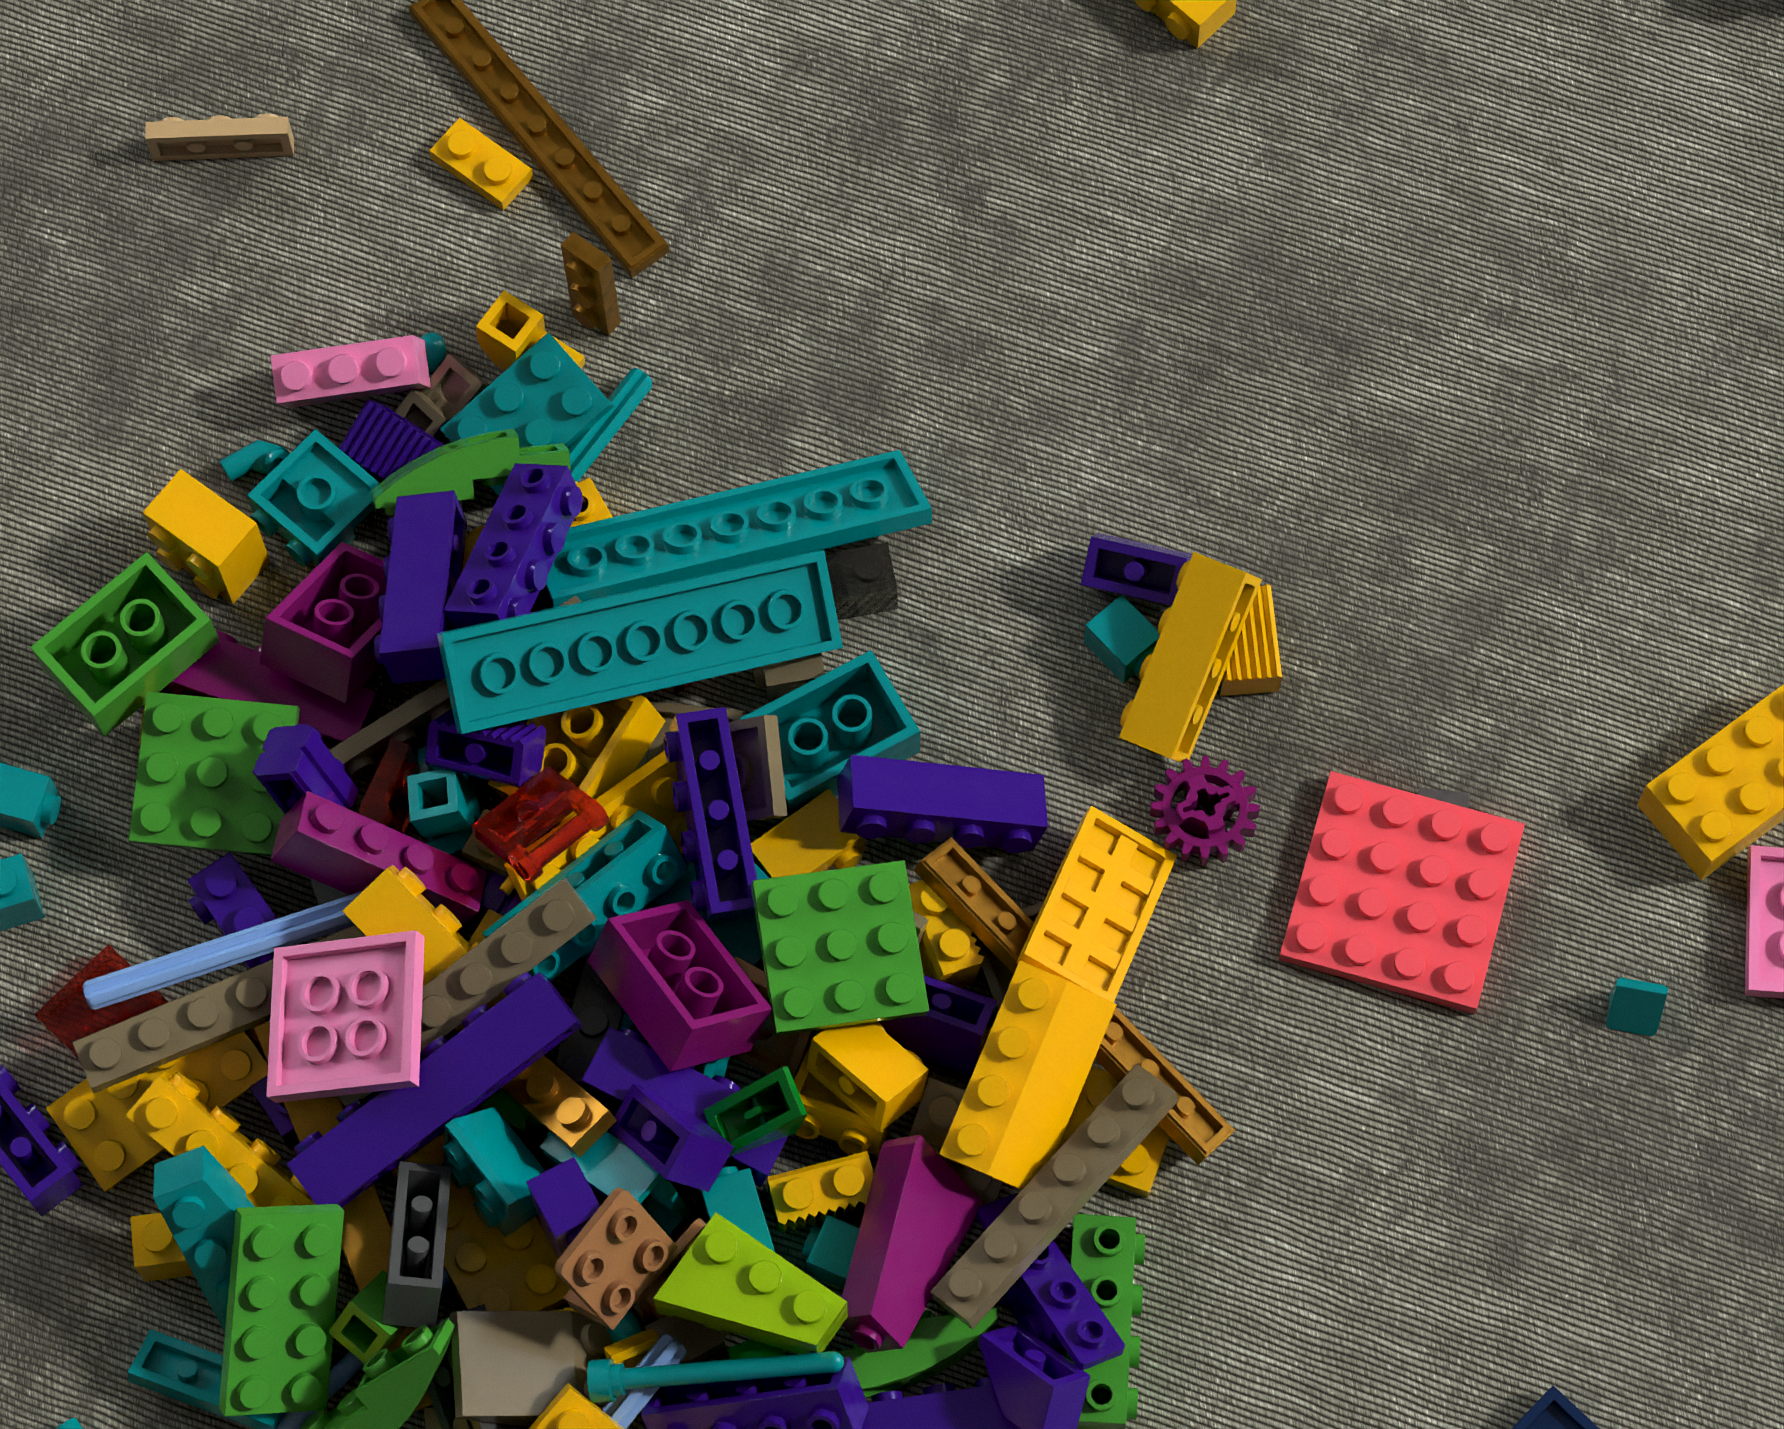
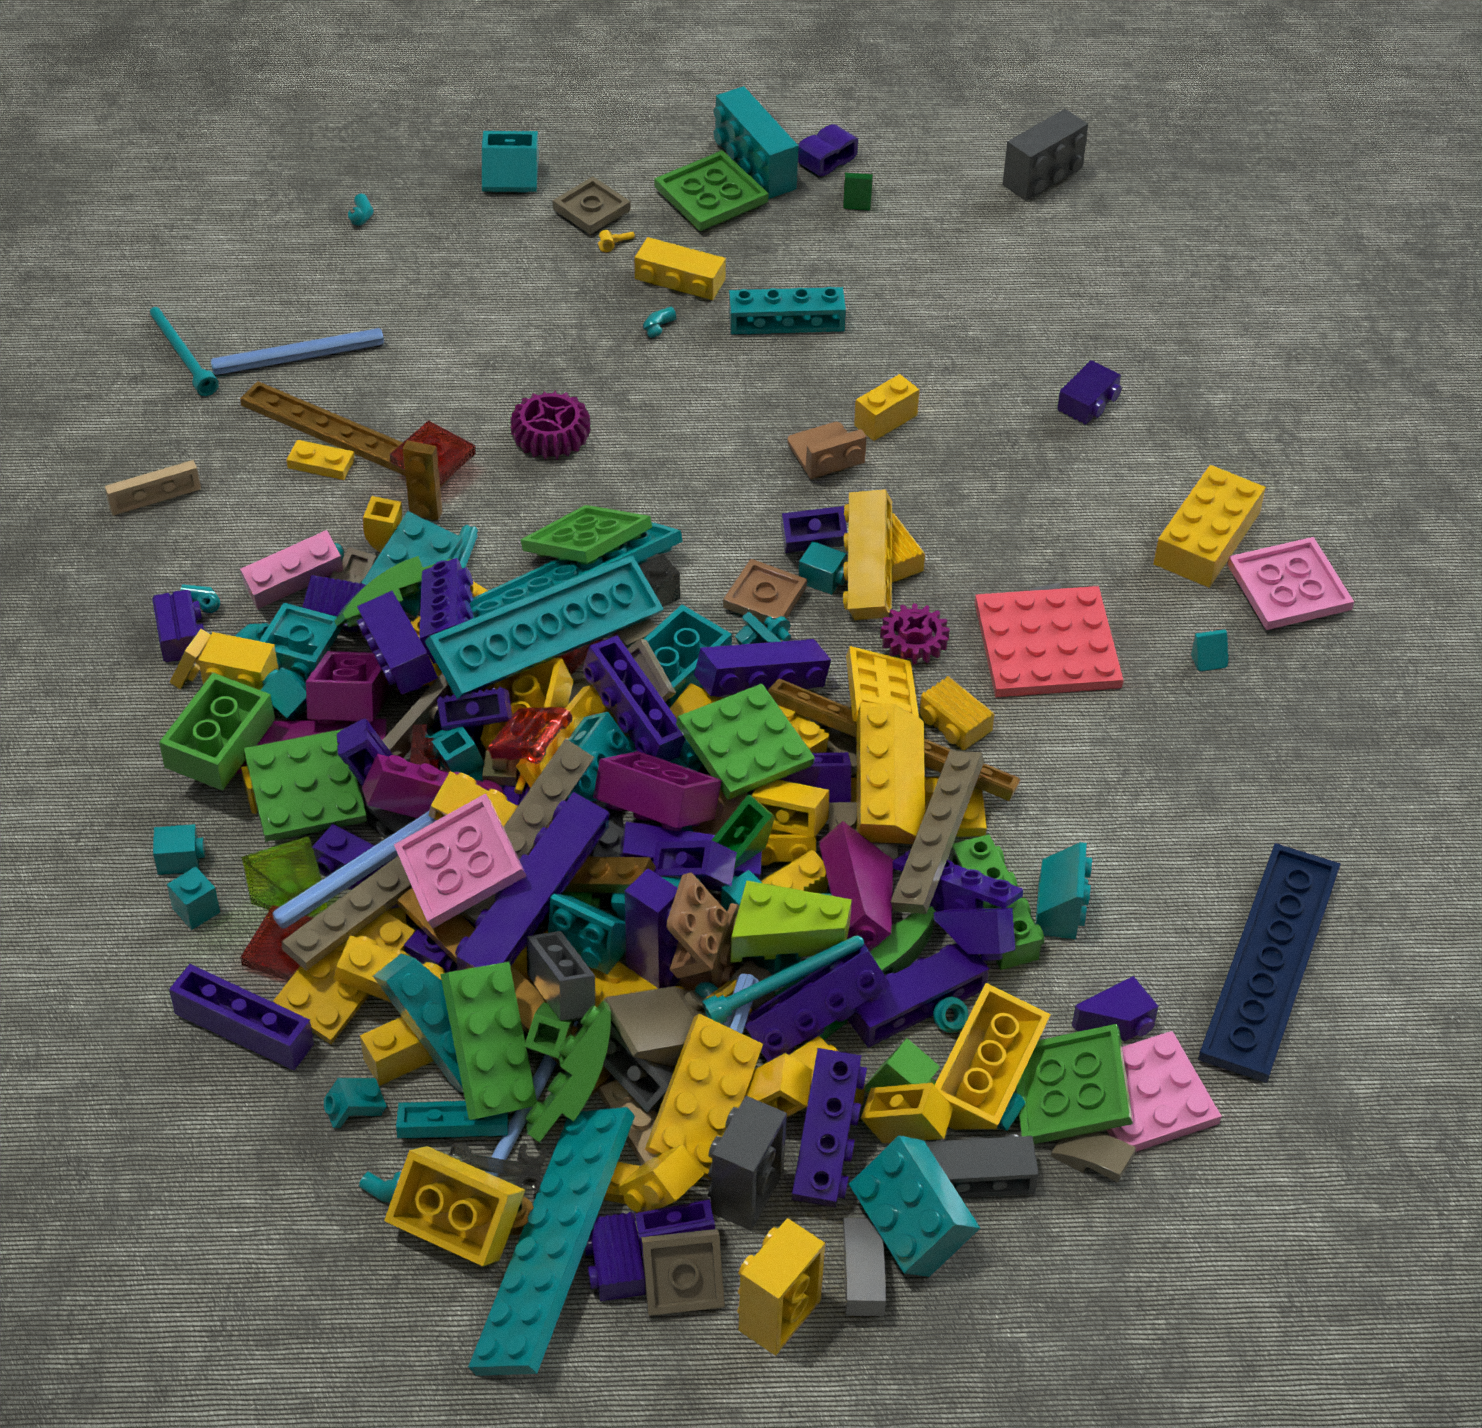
camera: 25 degrees left, 20 degrees down
none -> dark purple brick [152,589,204,663]
none -> yellow plate [169,629,211,689]
none -> teal arm [180,584,220,613]
none -> clear neon green slope [241,836,327,916]
none -> teal slope [260,667,307,721]
none -> teal bracket [323,1078,387,1128]
none -> clear red plate [390,420,476,485]
none -> magenta gear [510,390,591,460]
none -> bright green plate [521,505,652,565]
none -> teal arm [643,306,676,338]
none -> medium nougat plate [723,559,807,623]
none -> teal brick [729,287,846,335]
none -> teal hips [735,612,791,645]
none -> medium nougat bracket [787,422,867,479]
none -> yellow brick [854,374,920,441]
none -> yellow brick [919,676,995,750]
none -> teal slope [1035,842,1092,939]
none -> dark purple brick [1057,360,1122,425]

